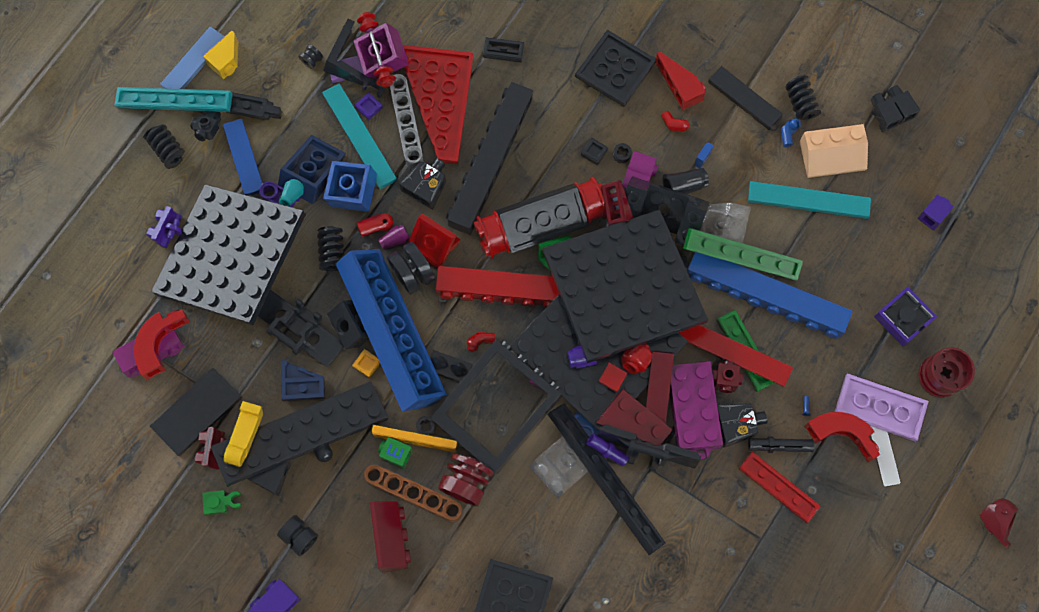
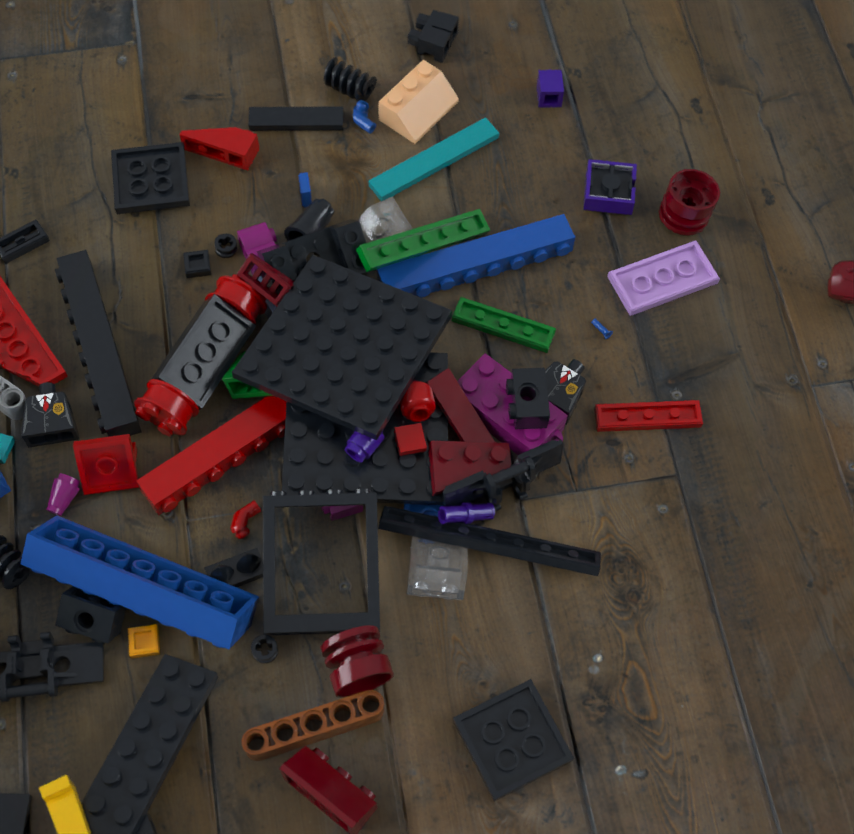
camera: 45 degrees left, 10 degrees down
dark blue wing [281,360,325,401] -> none
black cylinder [313,445,333,463] -> none
red piece [356,213,393,237] -> none
light orange tile [372,425,458,453] -> none
green brick [378,437,413,470] -> none
black wheel [386,241,435,295] -> none
red arm [661,111,690,132] -> none
red tile [678,325,793,387] -> none
dark red brick [712,361,743,393] -> none
black pin [748,436,814,453] -> none
red arch [804,412,880,463] -> none
white sticker [871,426,900,486] -> none
none -> black brick [506,367,550,430]

